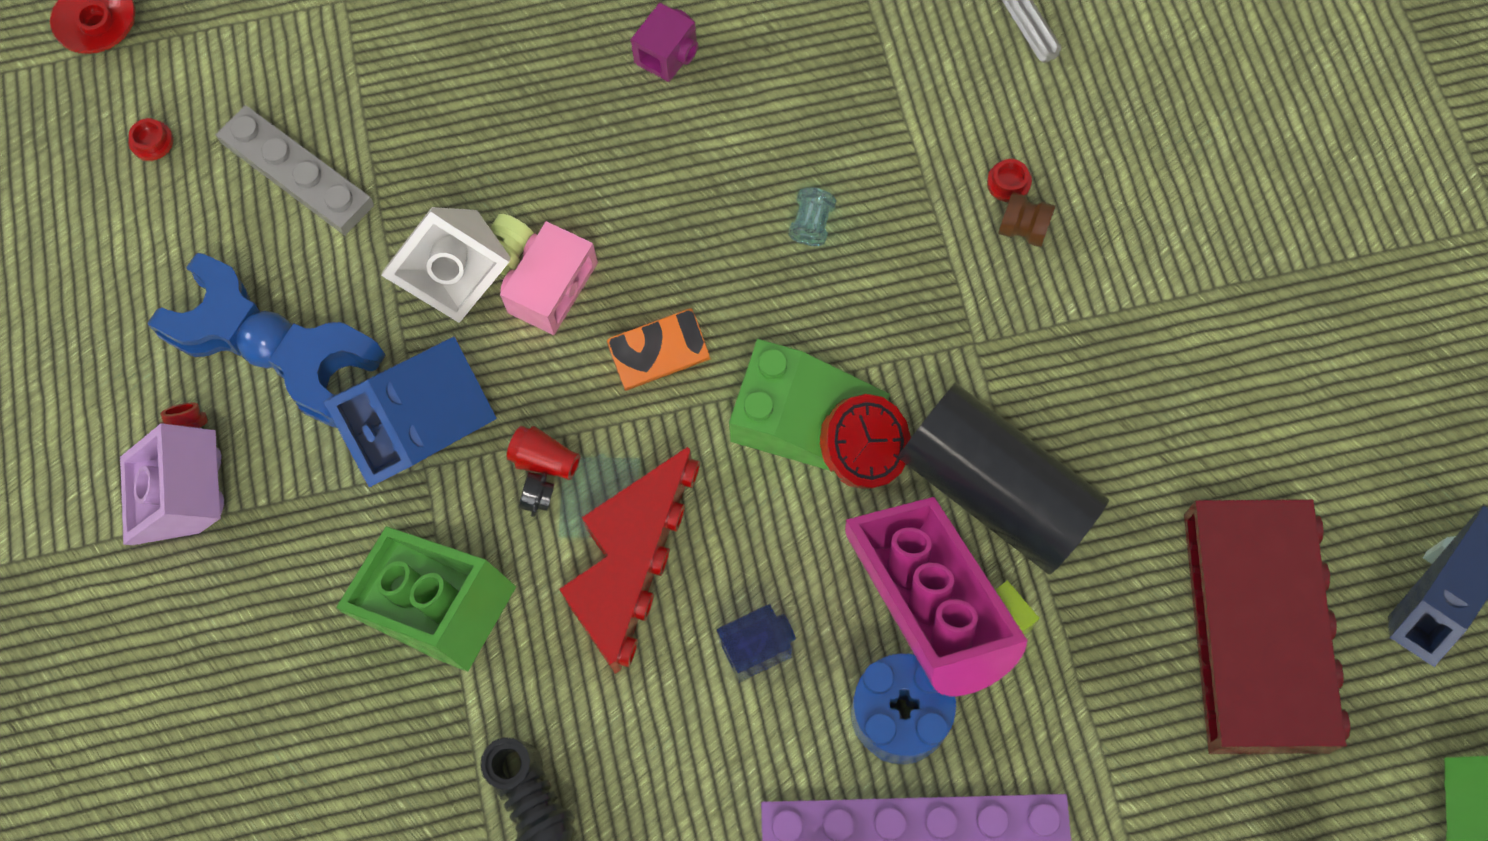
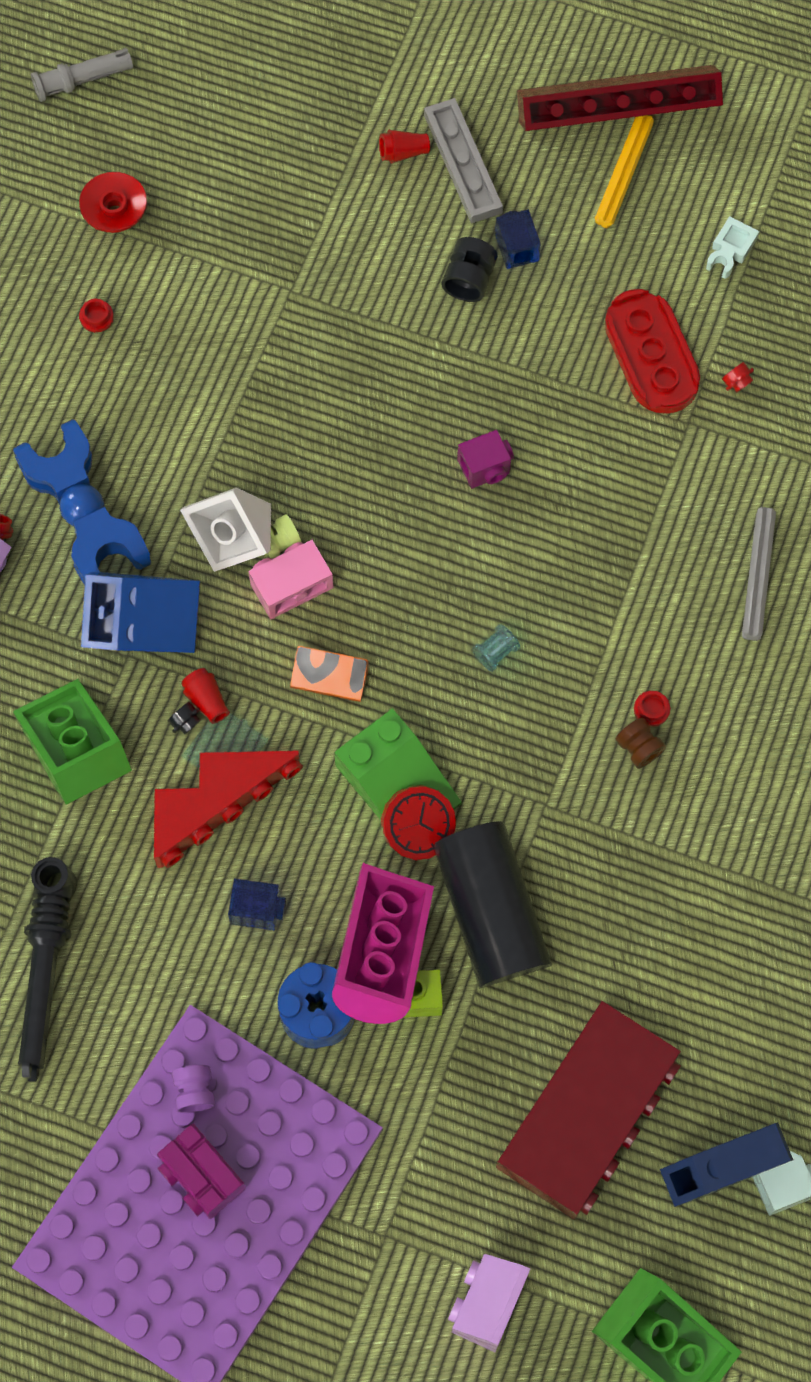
camera: 30 degrees right, 0 degrees up
light grey plate [215,105,374,236] -> none

